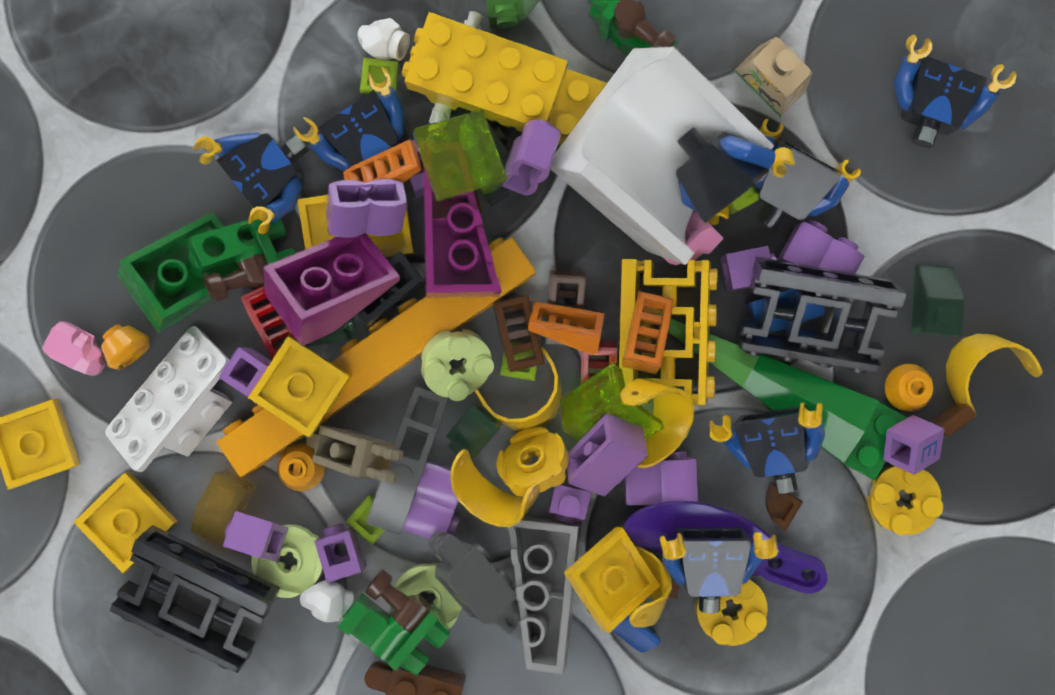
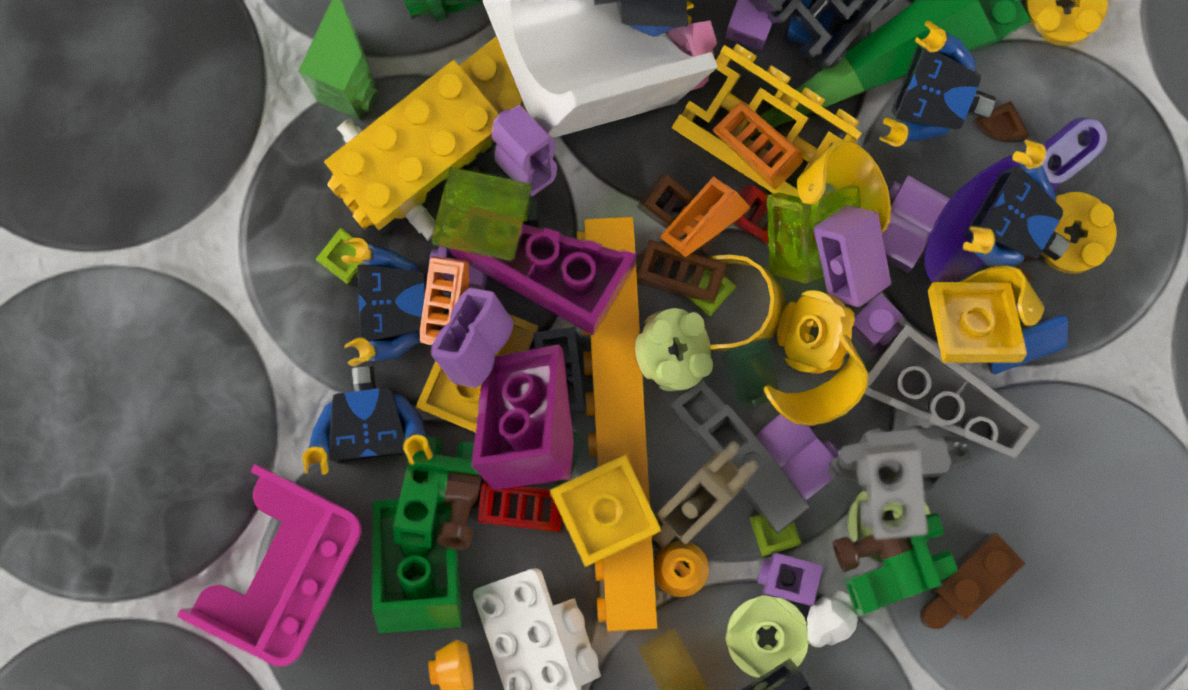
camera: 60 degrees left, 5 degrees down
medium lavender brick [219,347,271,397] -> none
medium lavender brick [223,511,289,562] -> none
white rock [357,18,410,61] -> none
none -> dark pink windscreen [176,464,362,666]
none -> light grey brick [857,443,927,539]

